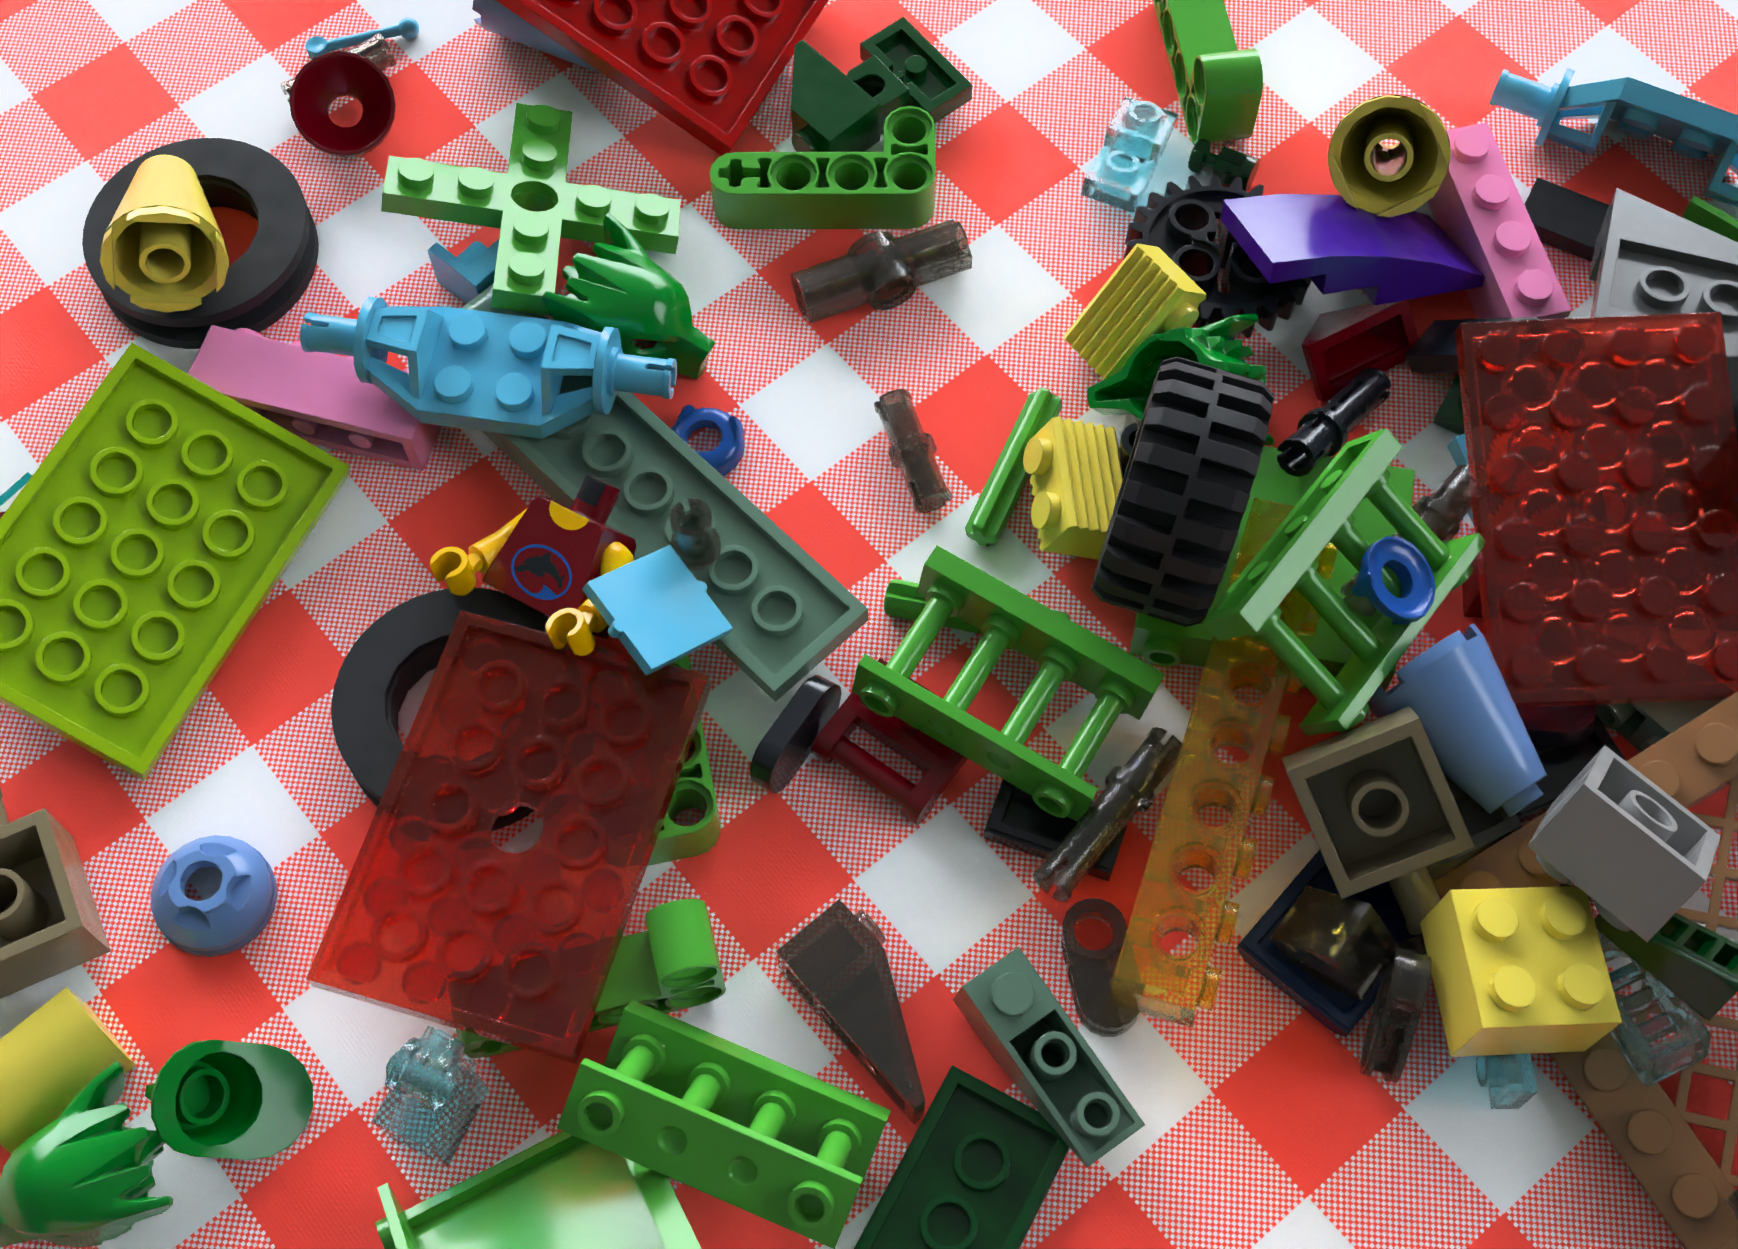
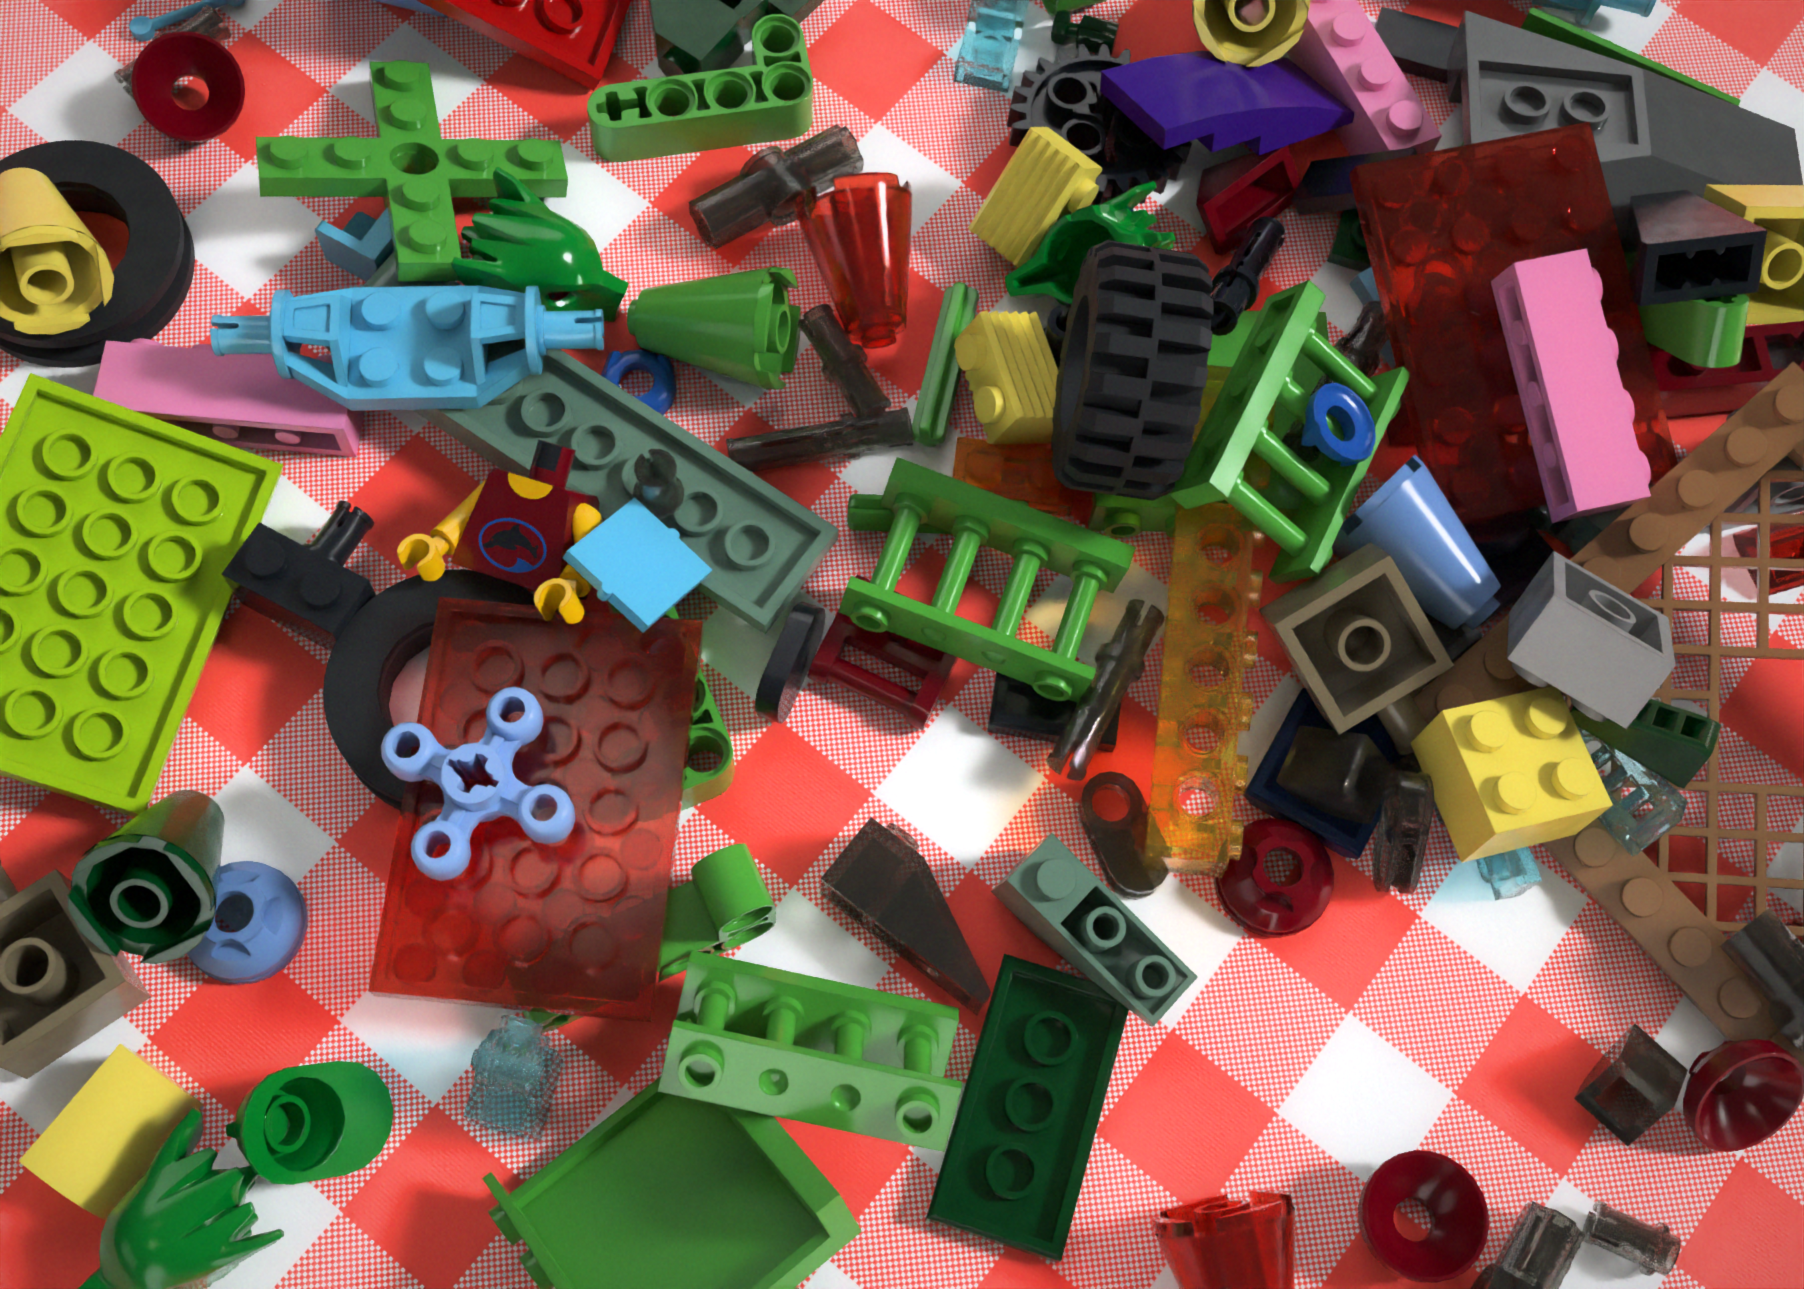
camera: 20 degrees left, 5 degrees up
none -> dark green cone [67,790,225,964]
none -> black brick [222,500,376,652]
none -> light blue gear [381,687,576,881]
none -> bright green cone [627,266,801,390]
none -> clear smoke pin [726,407,914,473]
none -> clear red cone [794,172,913,349]
none -> clear orange plate [952,436,1075,517]
none -> dark red piece [1213,818,1334,938]
none -> bright pink brick [1491,248,1651,523]

